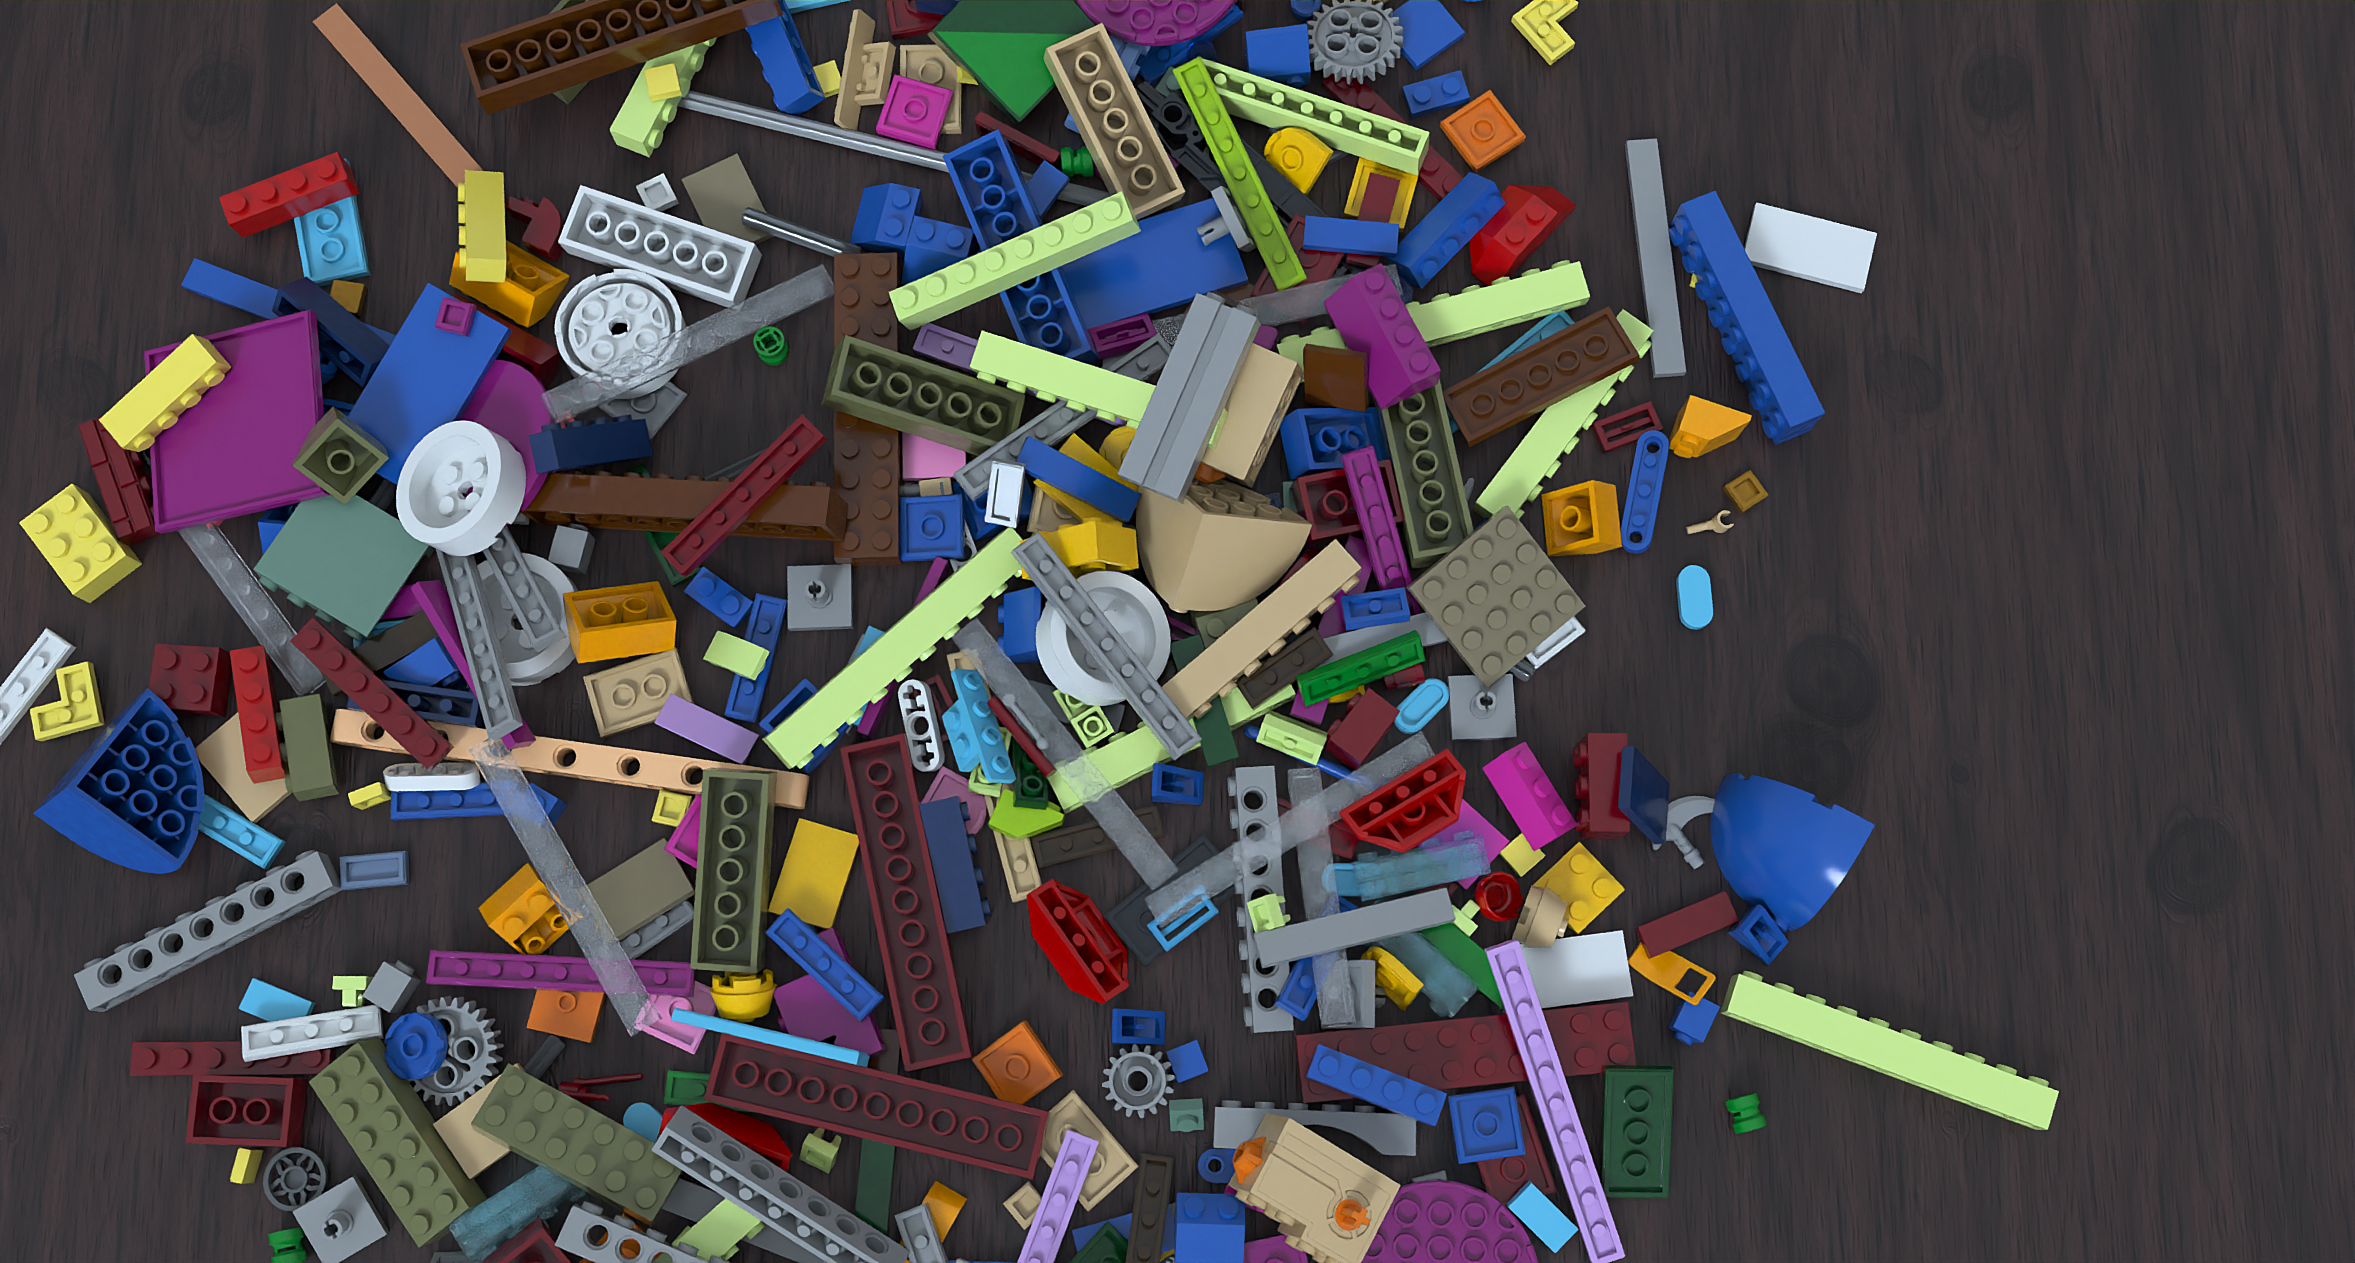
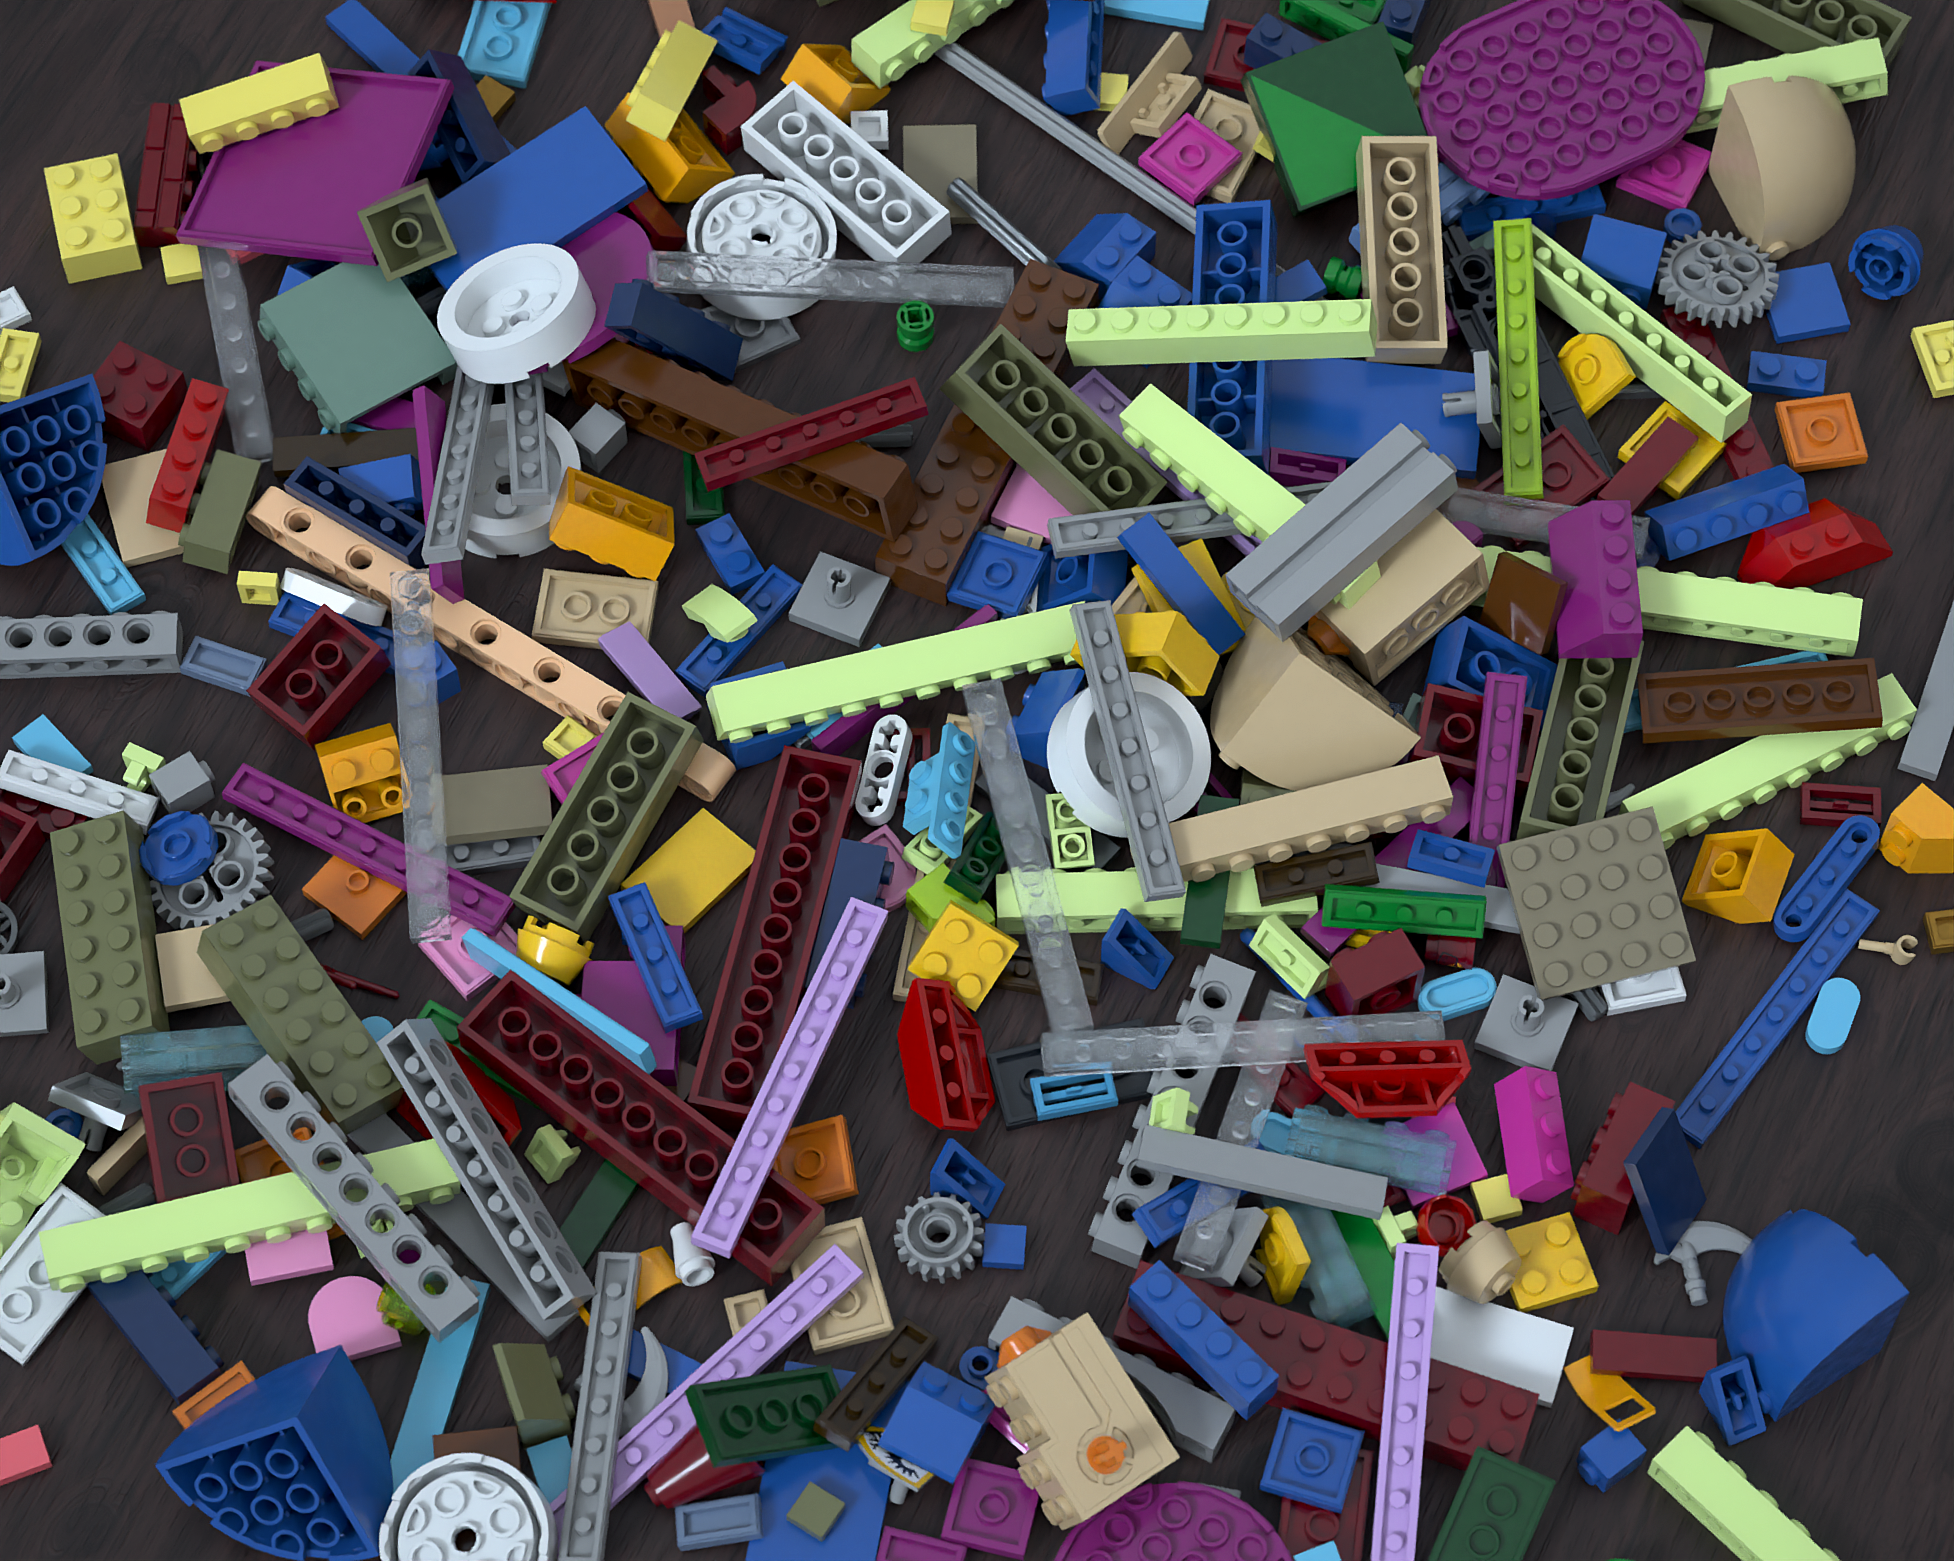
camera: 25 degrees right, 15 degrees down
dark red plate [289,617,454,771] -> none
magenta tile [435,297,477,337] -> none
dark red tile [975,111,1062,170] -> none
tile [985,458,1026,528] -> none
dark red bar [987,696,1057,778] -> none
light grey hinge [1003,694,1049,749] -> none
sand green plate [1169,1098,1204,1132] -> none
blue tile [1303,216,1399,257] -> none
none -> light yellow tile [160,244,204,285]
none -> dark red brick [246,603,391,751]
none -> white cone [670,1222,715,1286]
none -> lavender plate [691,897,888,1258]
none -> blue plate [701,7,788,75]
none -> light orange slope [781,44,891,124]
none -> yellow plate [907,900,1019,1011]
none -> blue tile [1676,888,1880,1149]

